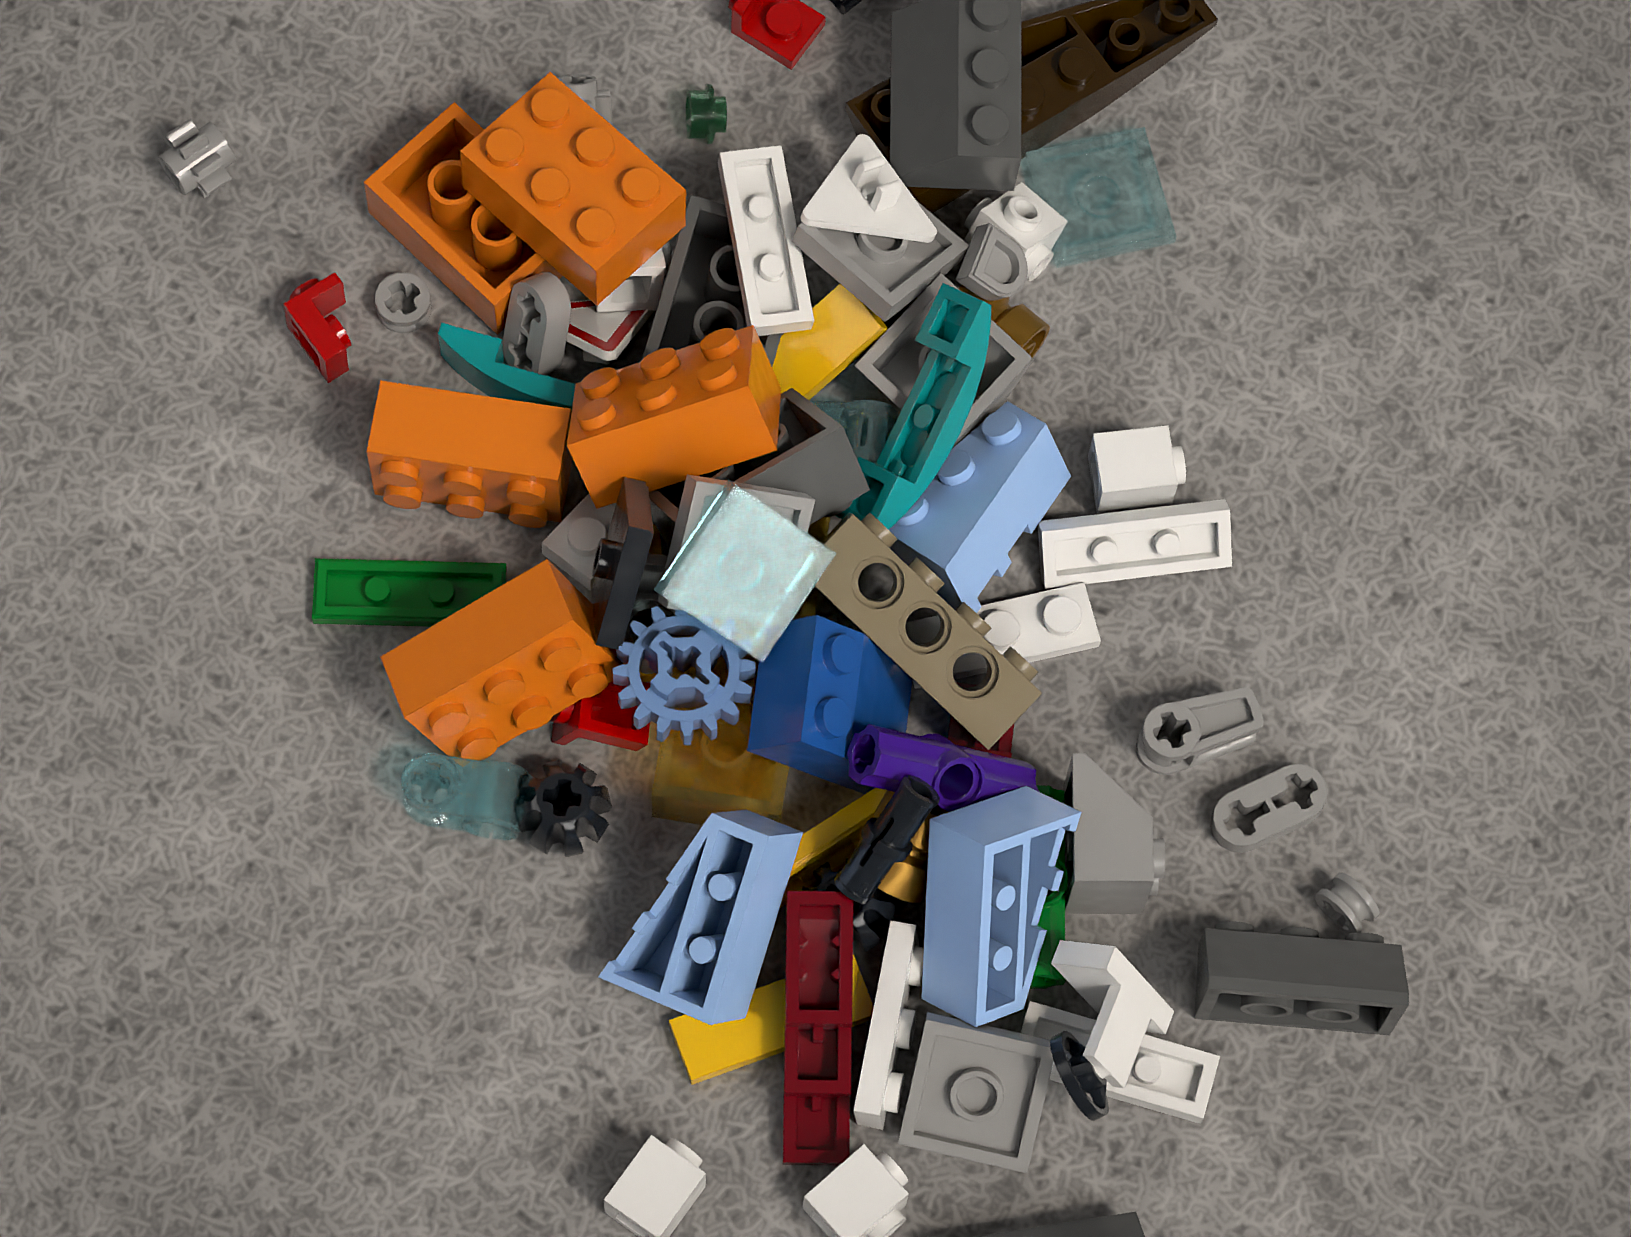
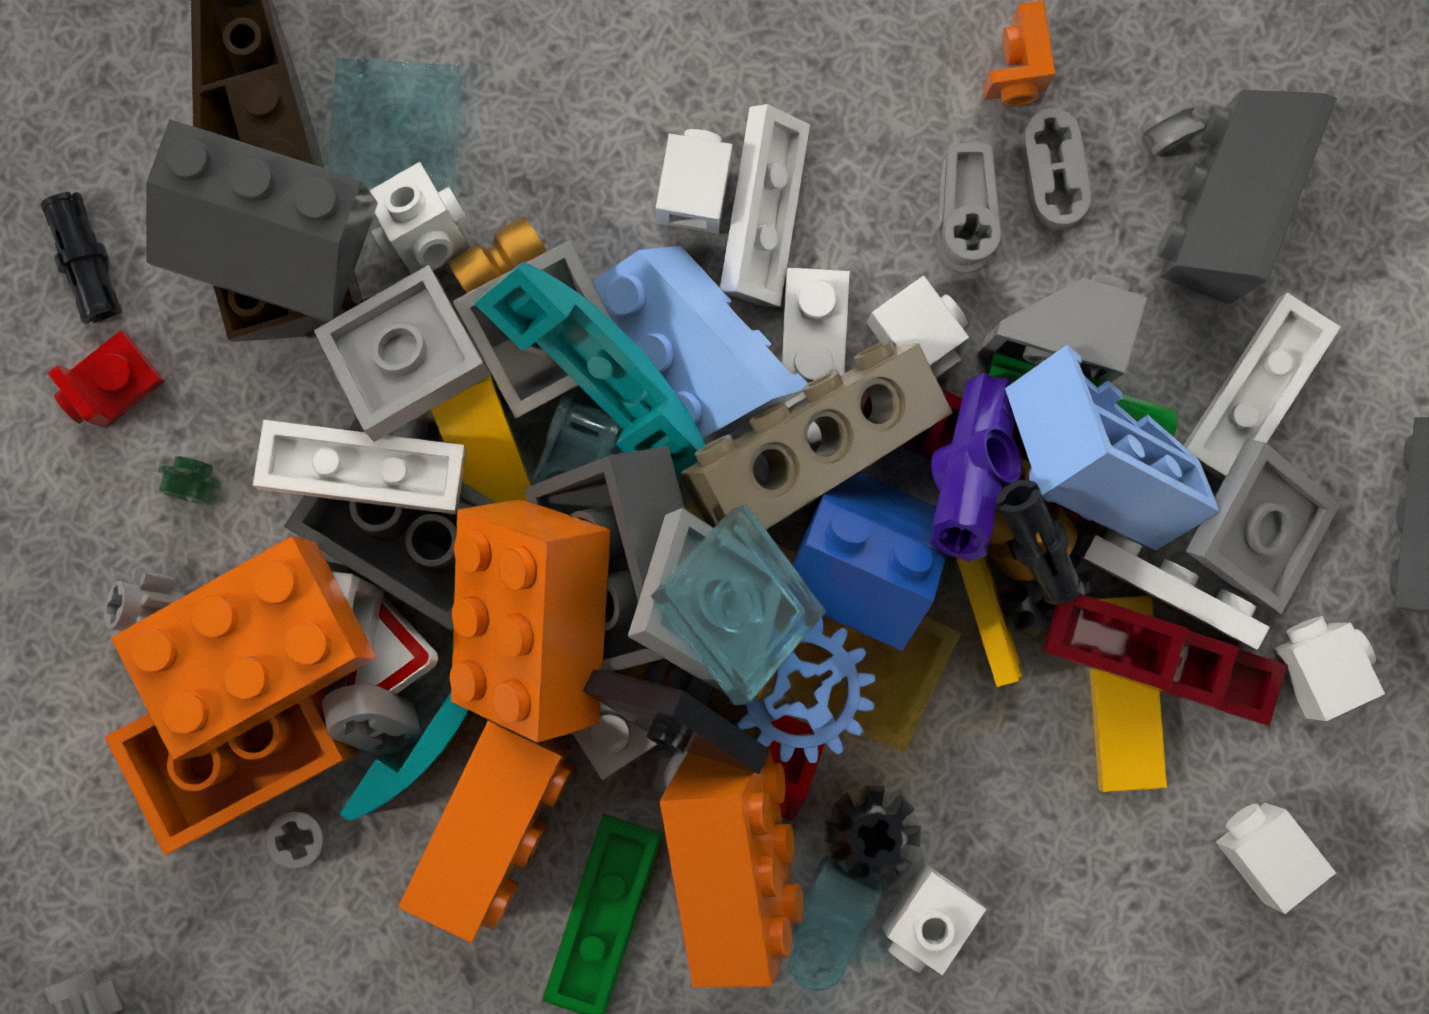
camera: 70 degrees left, 15 degrees up
red bracket [283,273,351,383] -> none
light blue wedge [598,810,803,1025] -> none
white piece [800,134,937,243] -> none
light grey tile [956,223,1028,301] -> none
white piece [1050,940,1174,1121] -> none
none -> white brick [866,275,969,379]
none -> white brick [882,863,986,976]
none -> orange bracket [983,0,1055,107]

